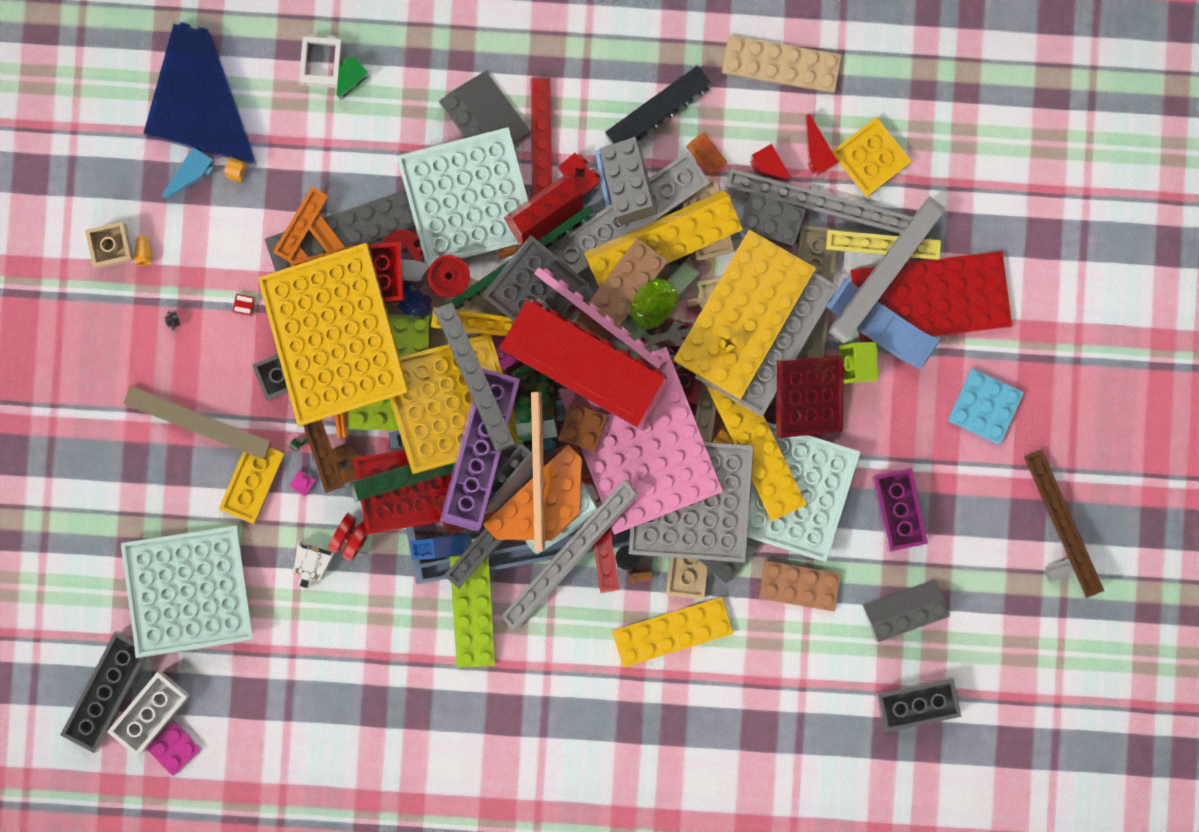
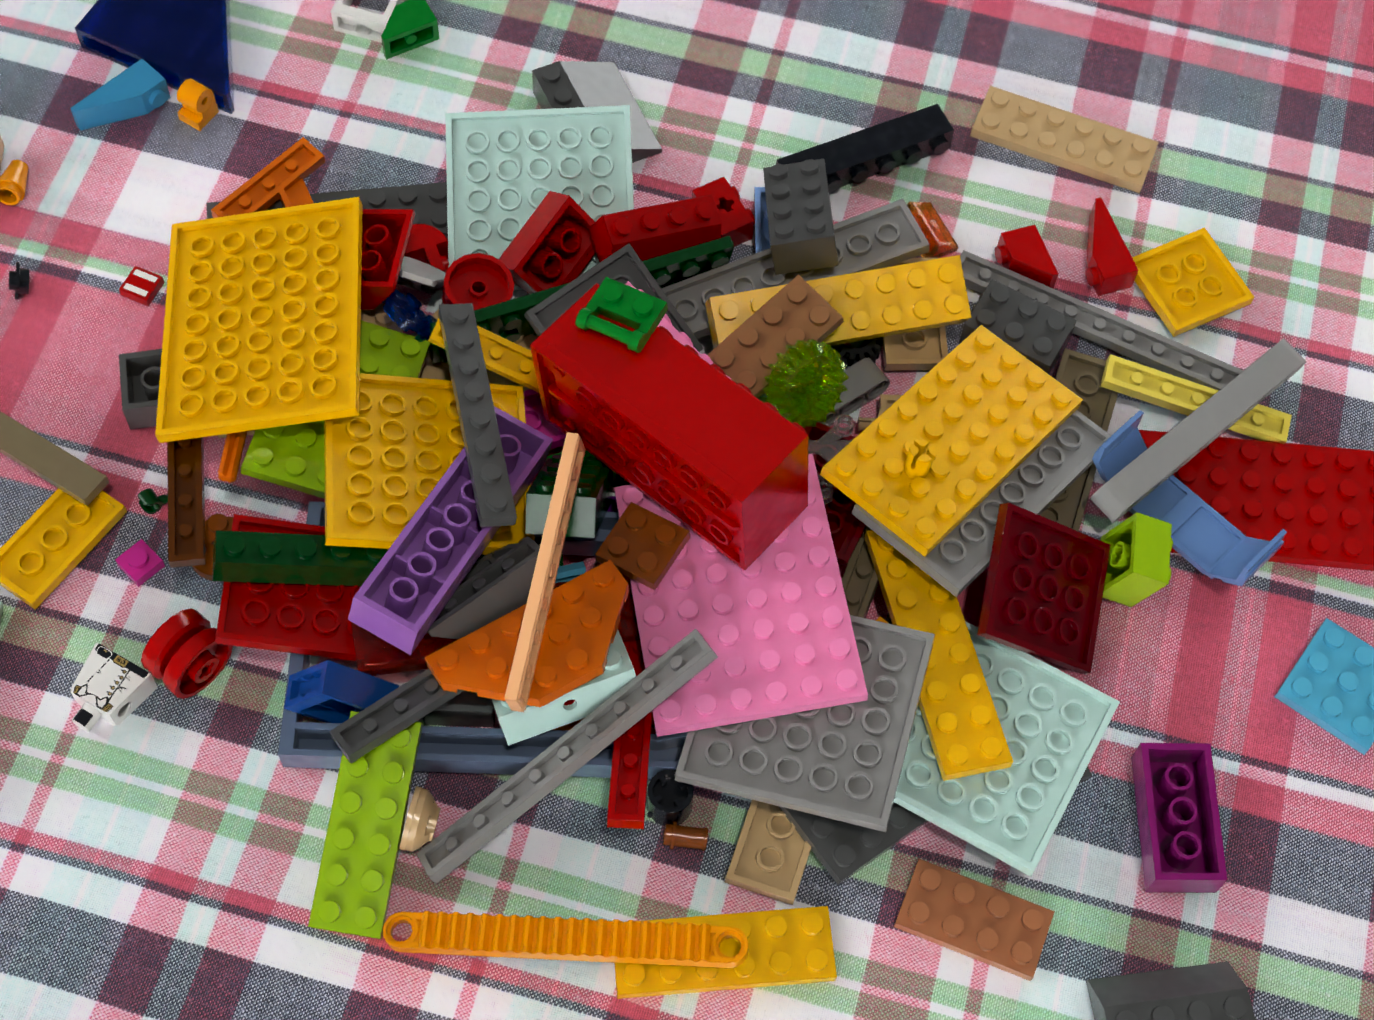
camera: 10 degrees right, 25 degrees down
red plate [530,77,552,231] -> none
none -> light orange gear [383,911,749,968]
none -> tan piece [399,786,441,852]
none -> red slope [498,191,596,294]
none -> green plate [575,277,668,353]

